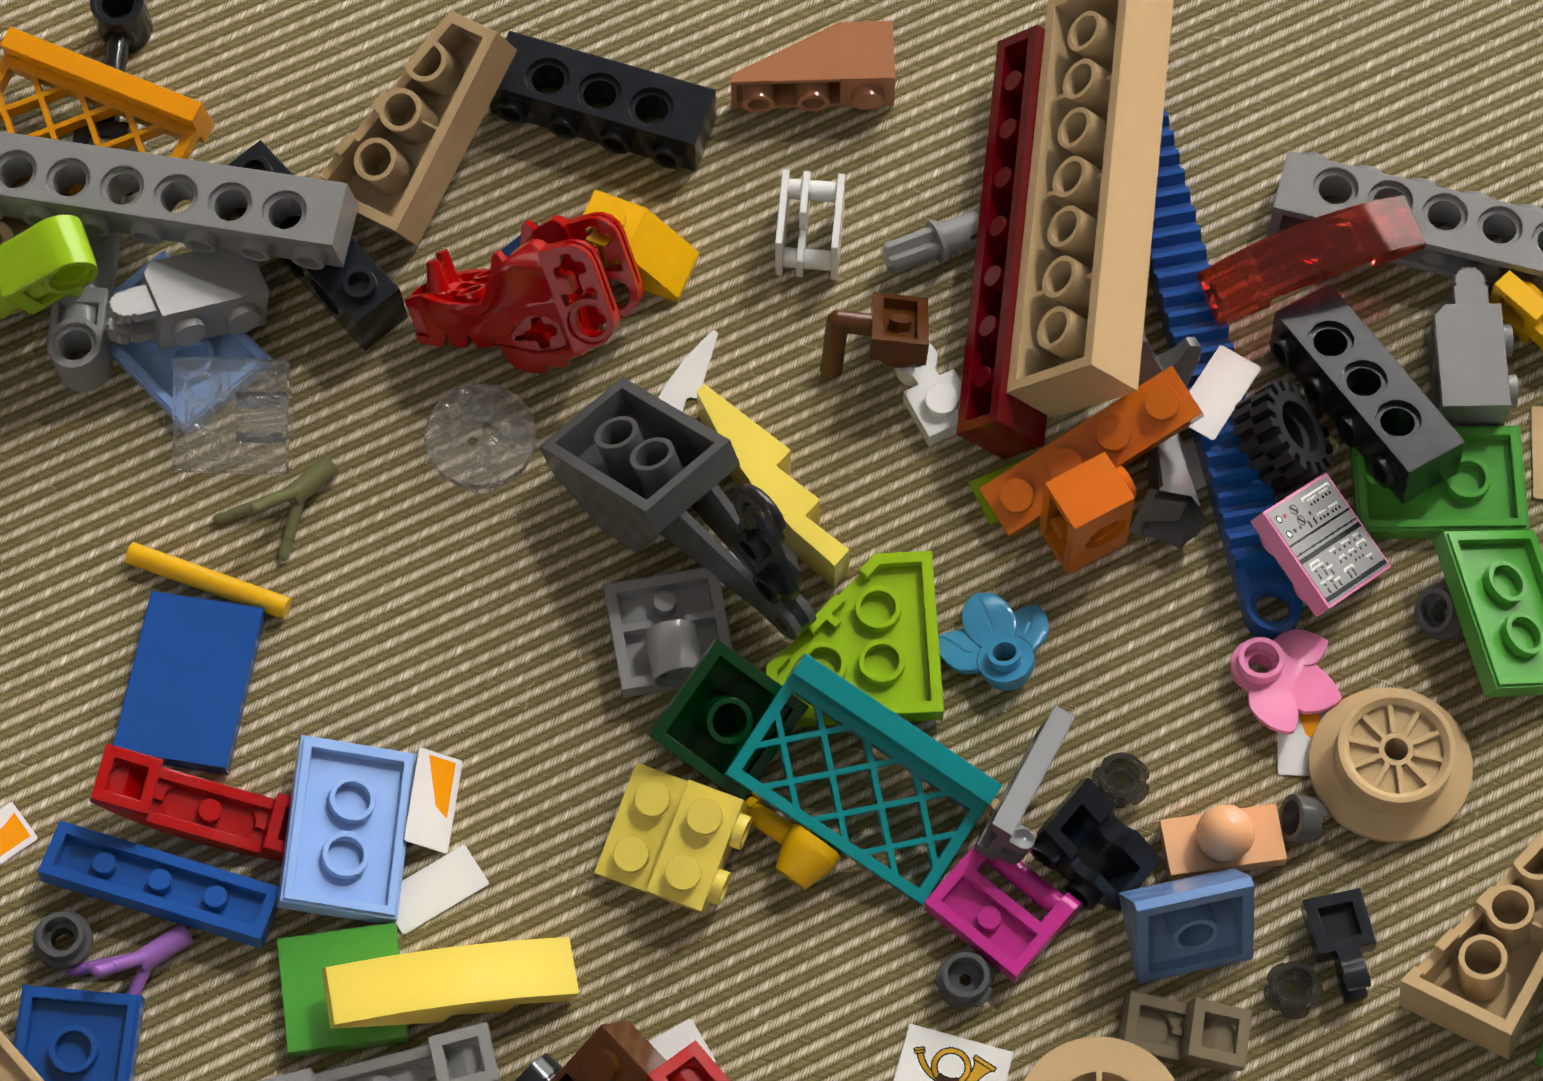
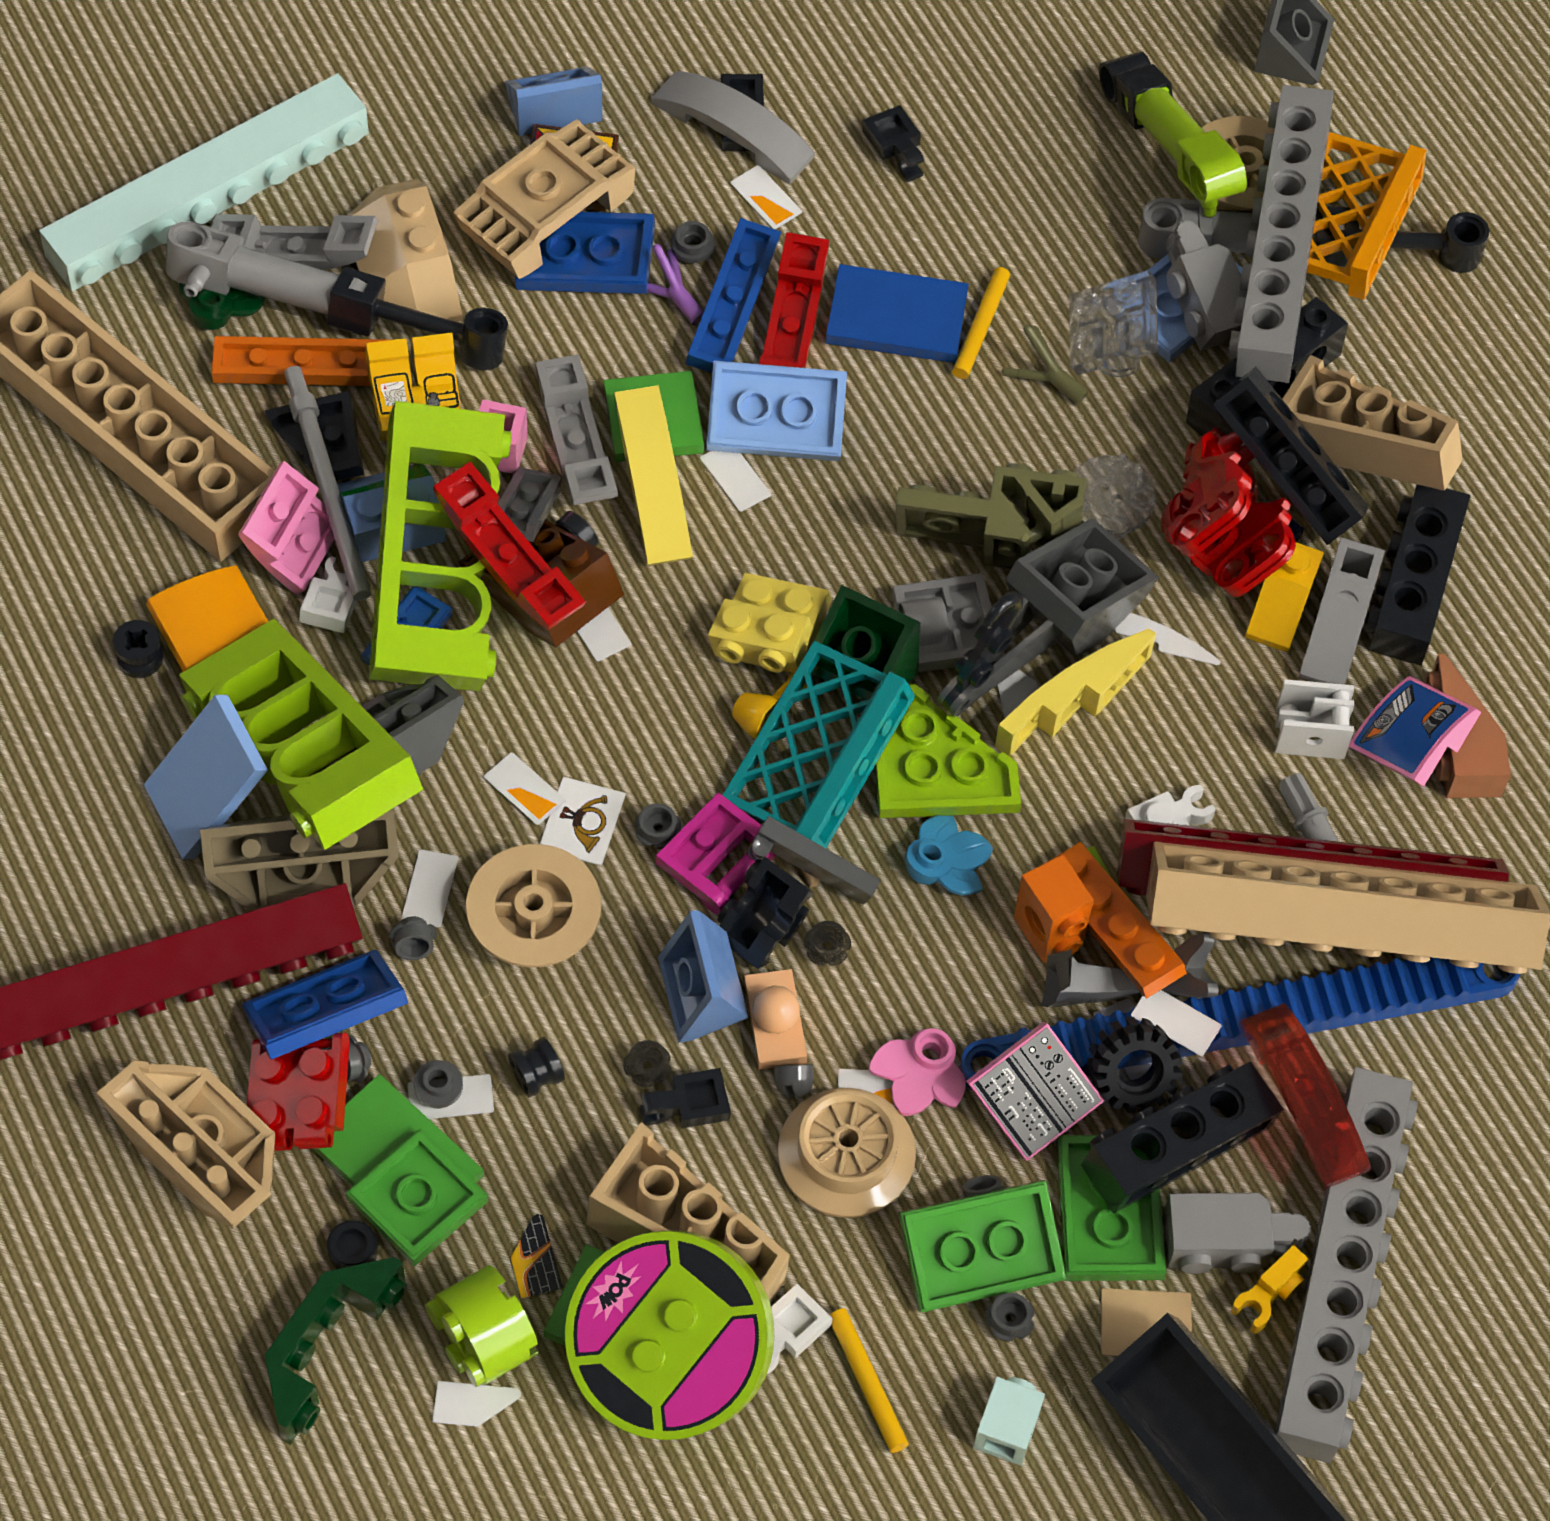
camera: 85 degrees right, 5 degrees down
white sticker [404,748,462,853] -> none
reddish brown plate [820,292,929,377] -> none
dark tan slope [1118,990,1252,1071] -> none
none -> olive piece [896,463,1087,569]
none -> black brick [1213,366,1369,545]
none -> light grey slope [1299,538,1385,684]
none -> slope [1349,676,1481,787]

